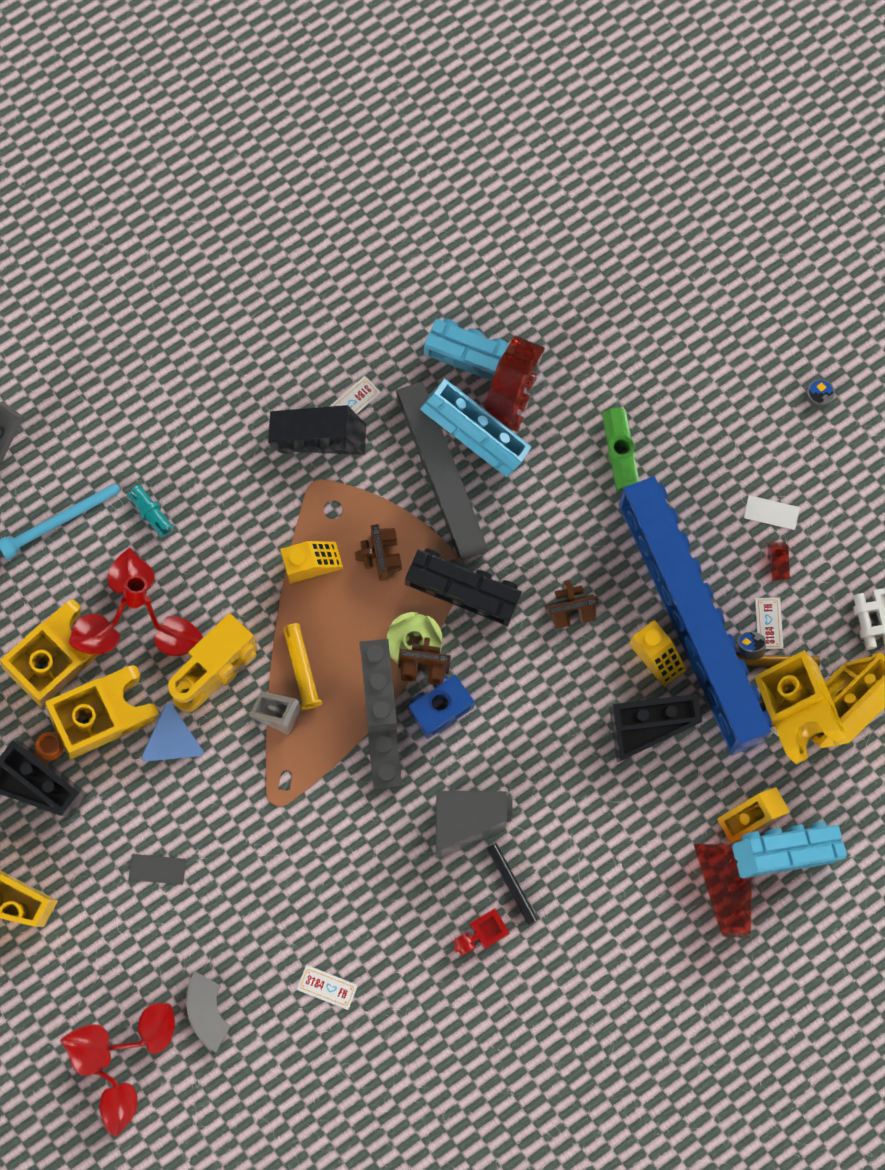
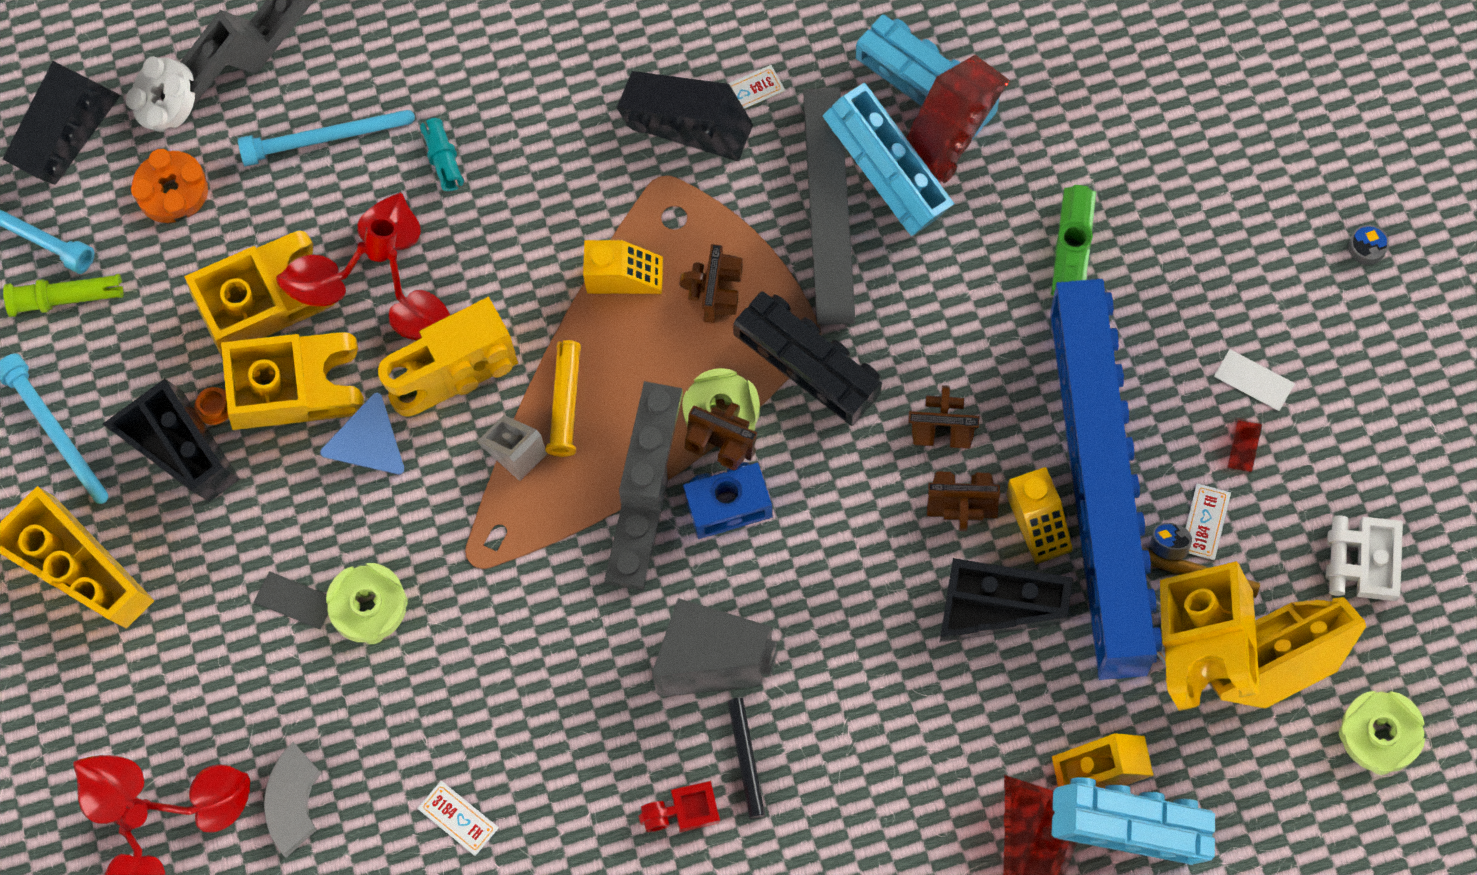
camera: 25 degrees right, 5 degrees down
none -> yellowish green plate [326,563,408,644]
none -> reddish brown hips [927,471,1000,532]

